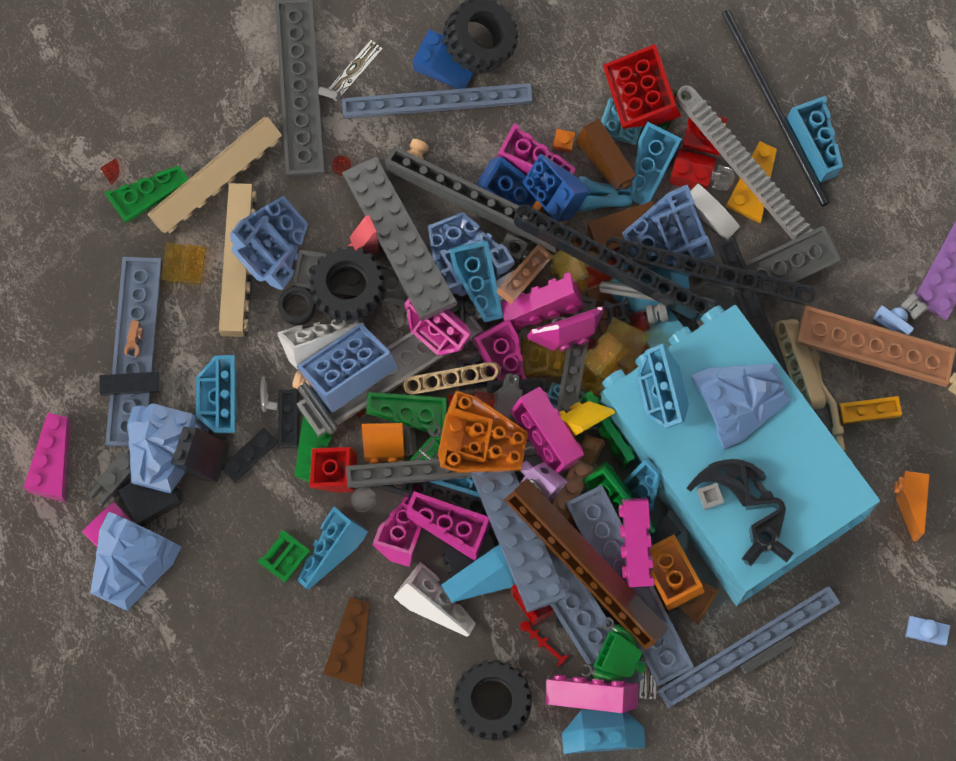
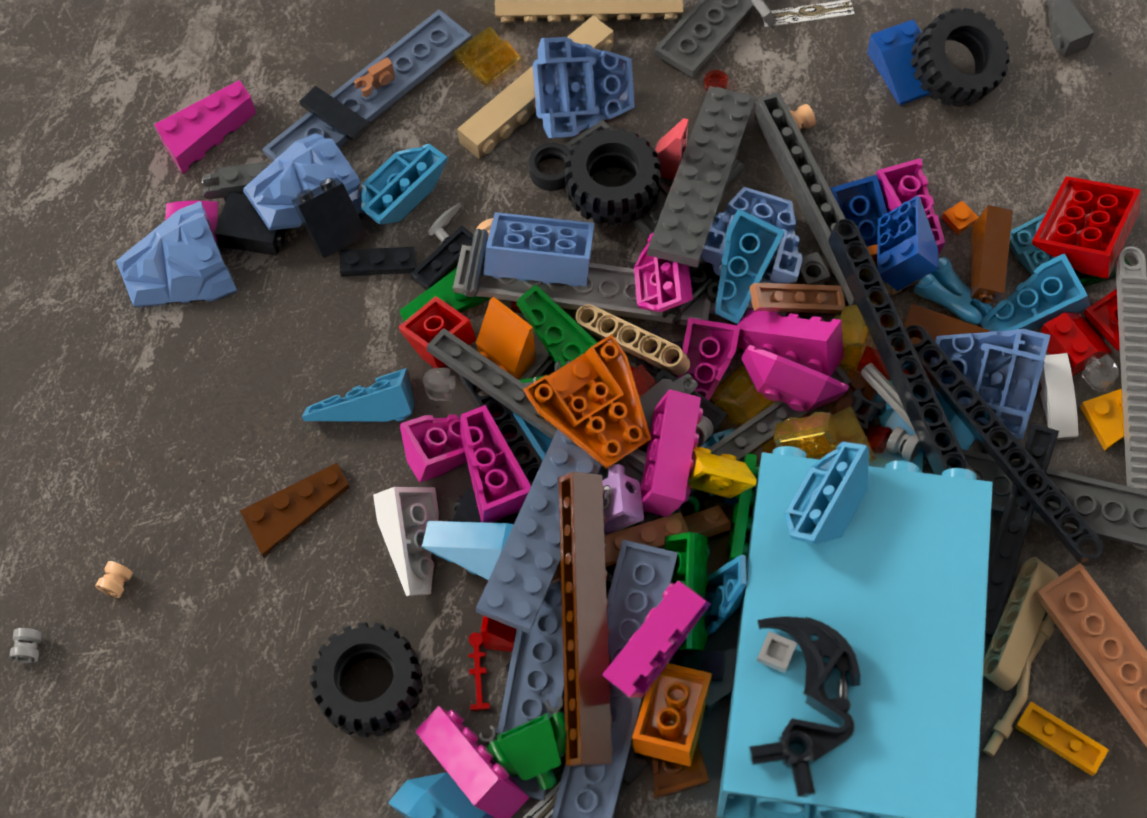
camera: 45 degrees right, 10 degrees down
green plate [257,530,310,584] -> none
white wedge [278,319,364,369] -> none
sand blue plate [342,83,532,119] -> none
medium blue wedge [690,364,791,450] -> none

